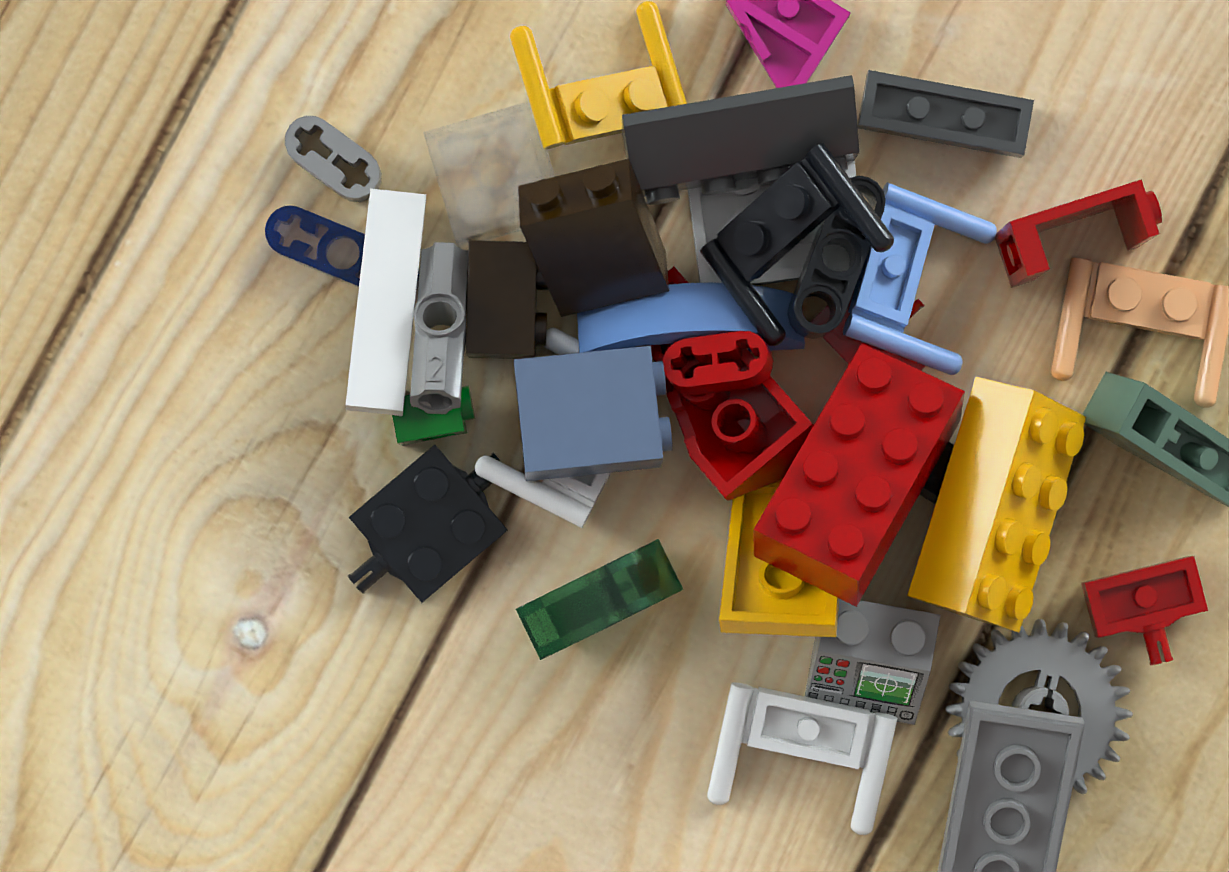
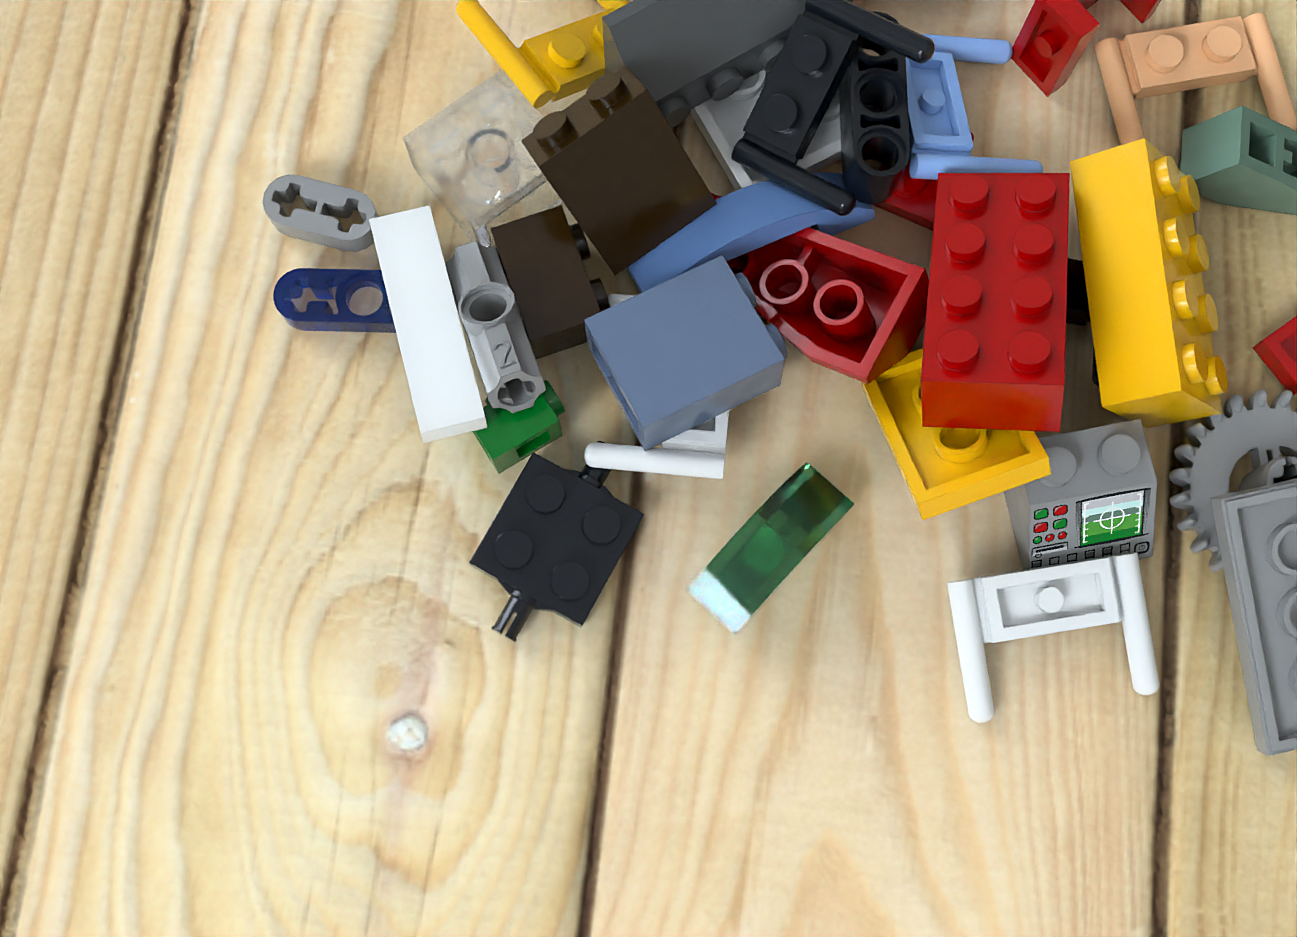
camera: 20 degrees left, 10 degrees down
red beam [663,331,774,395] -> none

